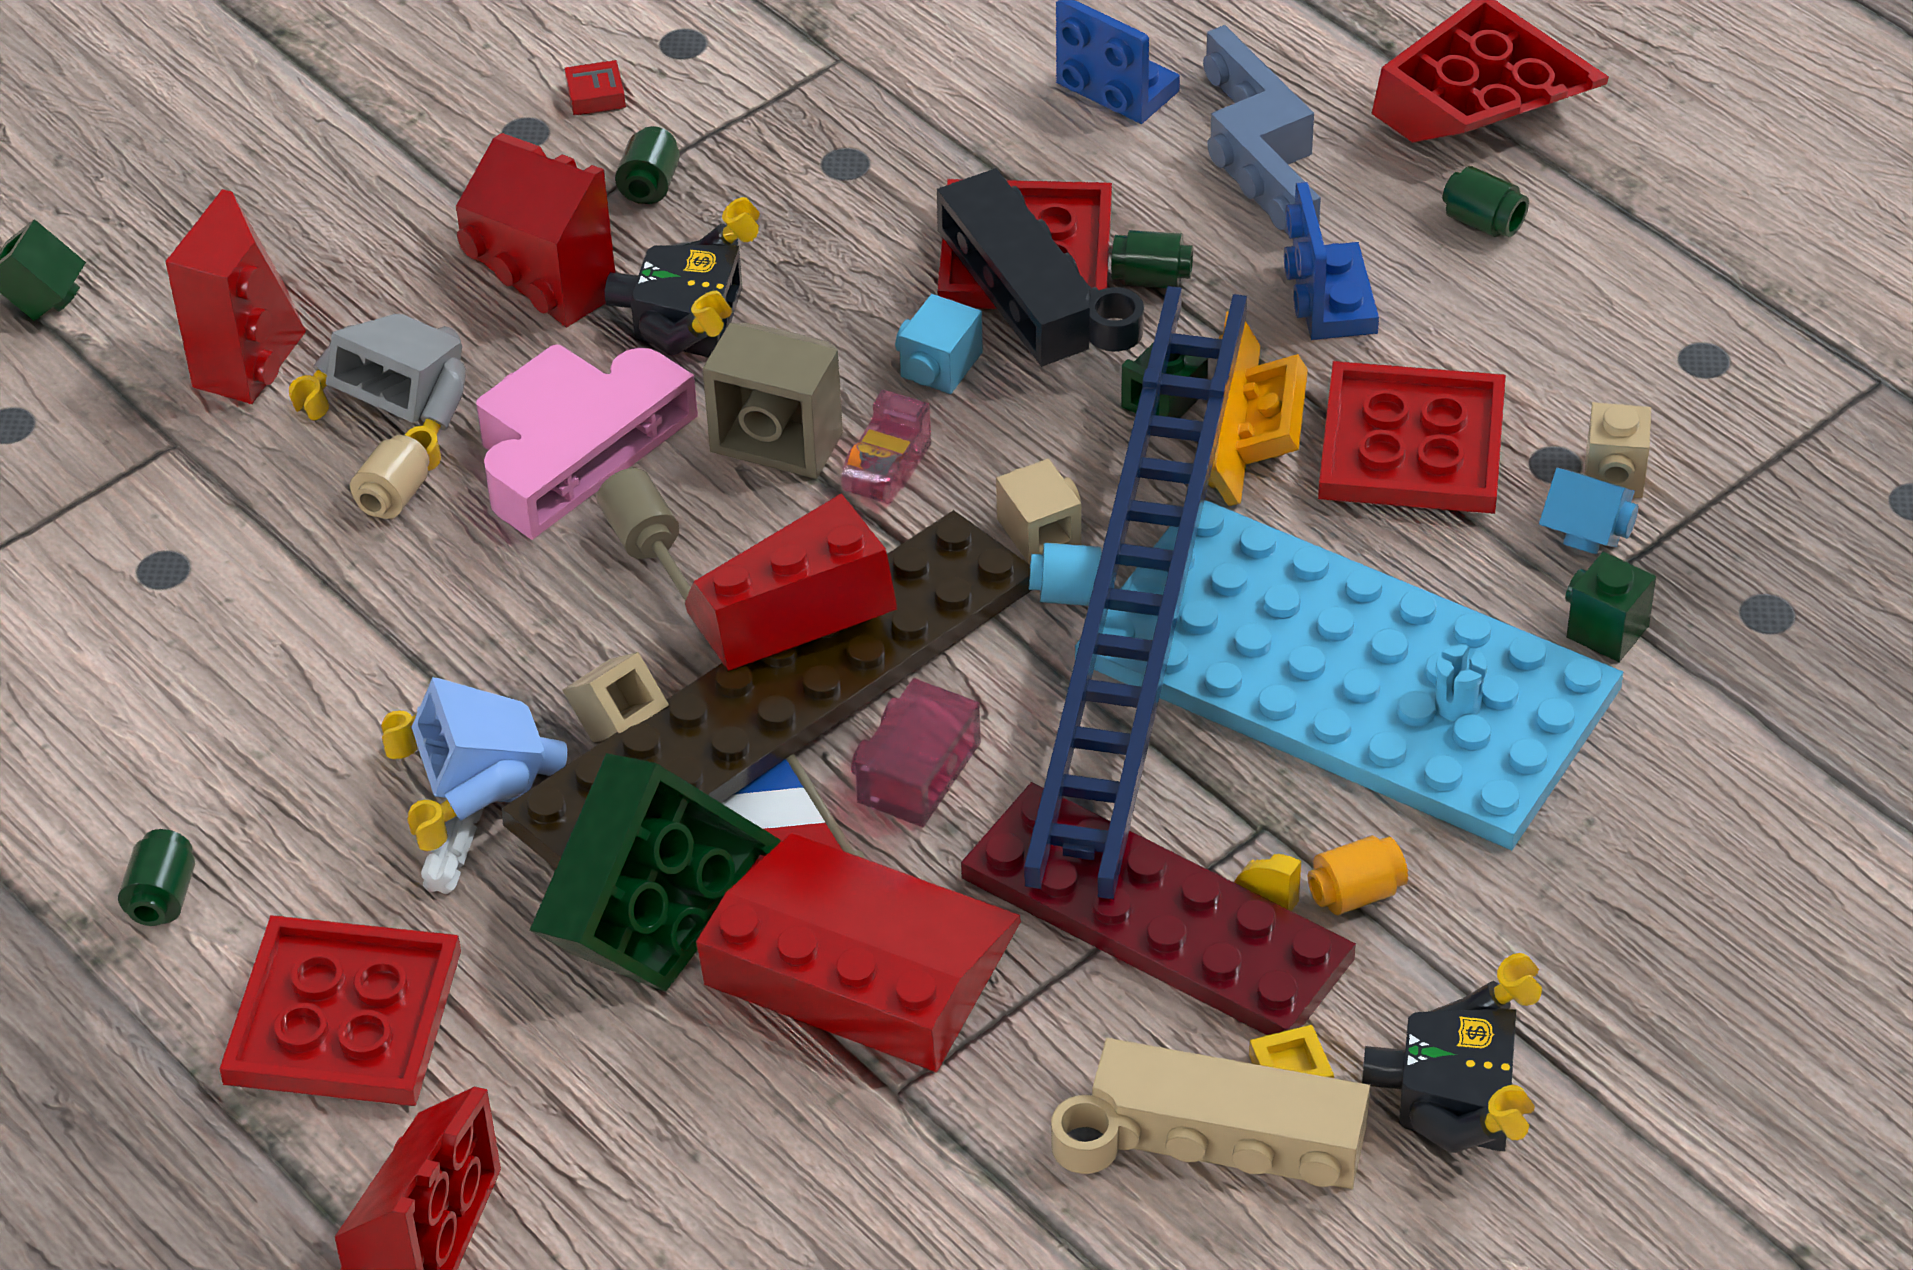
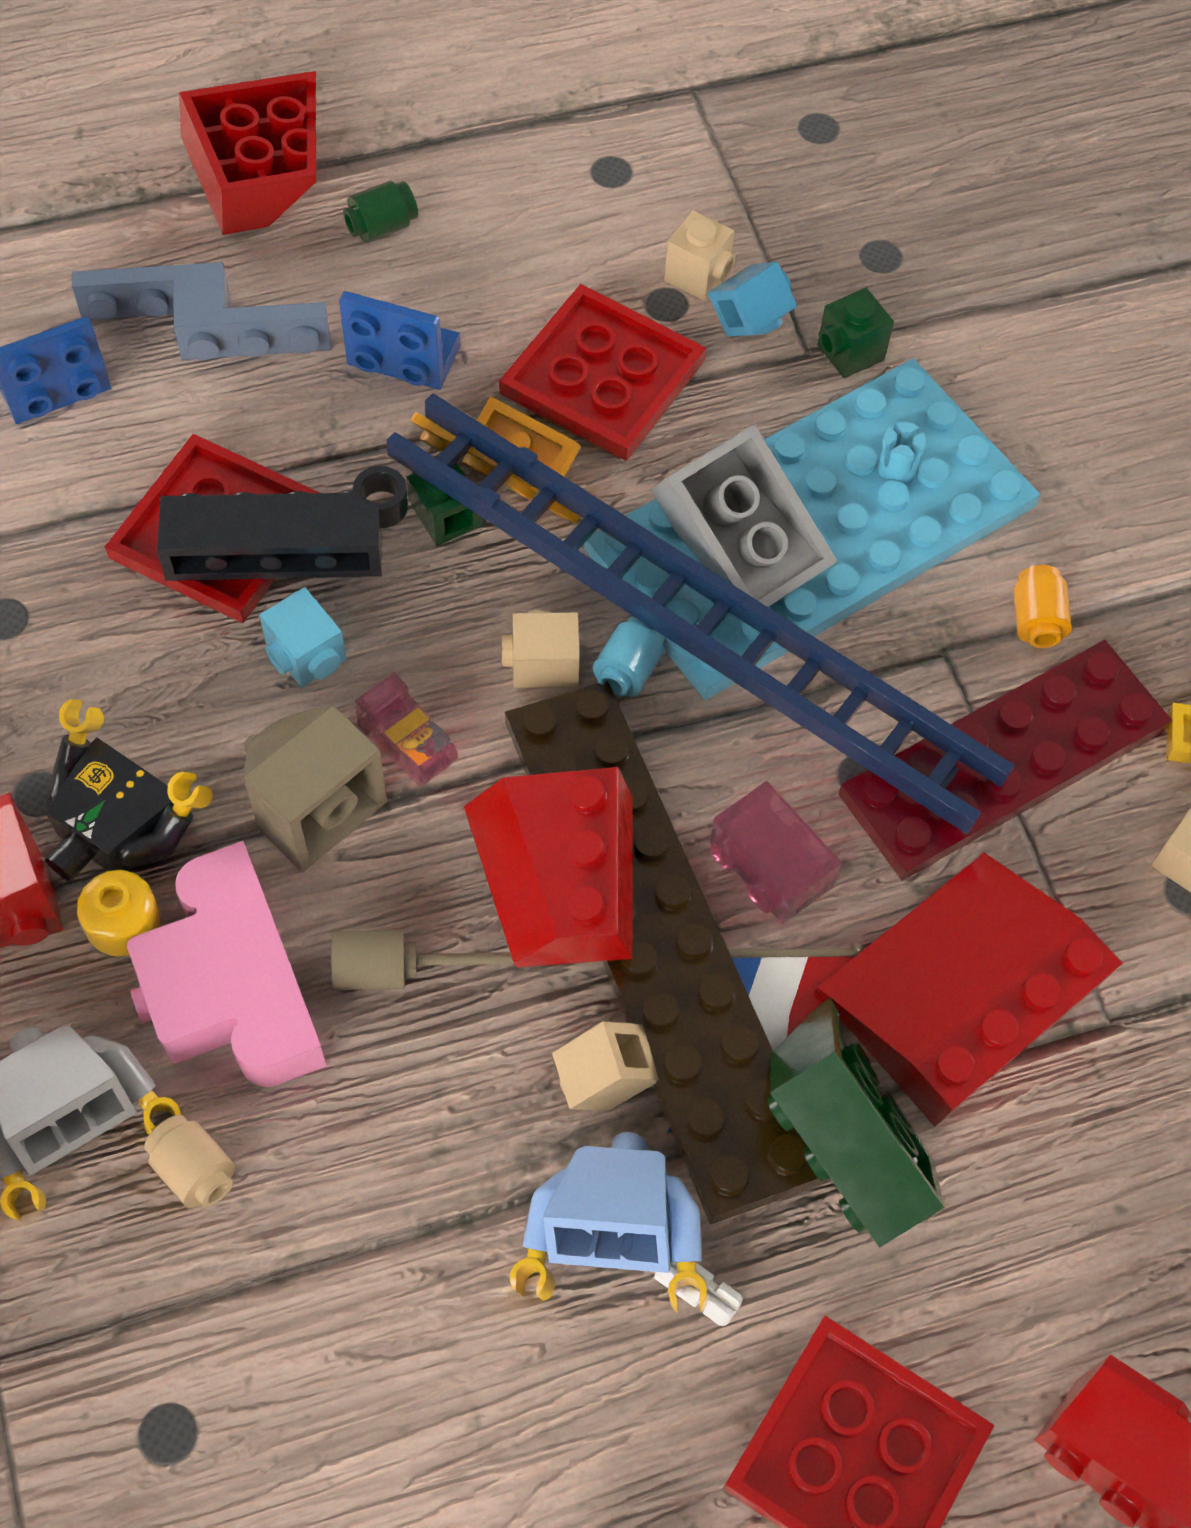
camera: 70 degrees left, 15 degrees up
dark green brick [1111,230,1193,289] -> none
yellow tile [1234,854,1301,911] -> none
none -> yellow head [77,870,160,957]
none -> light grey slope [650,424,838,607]

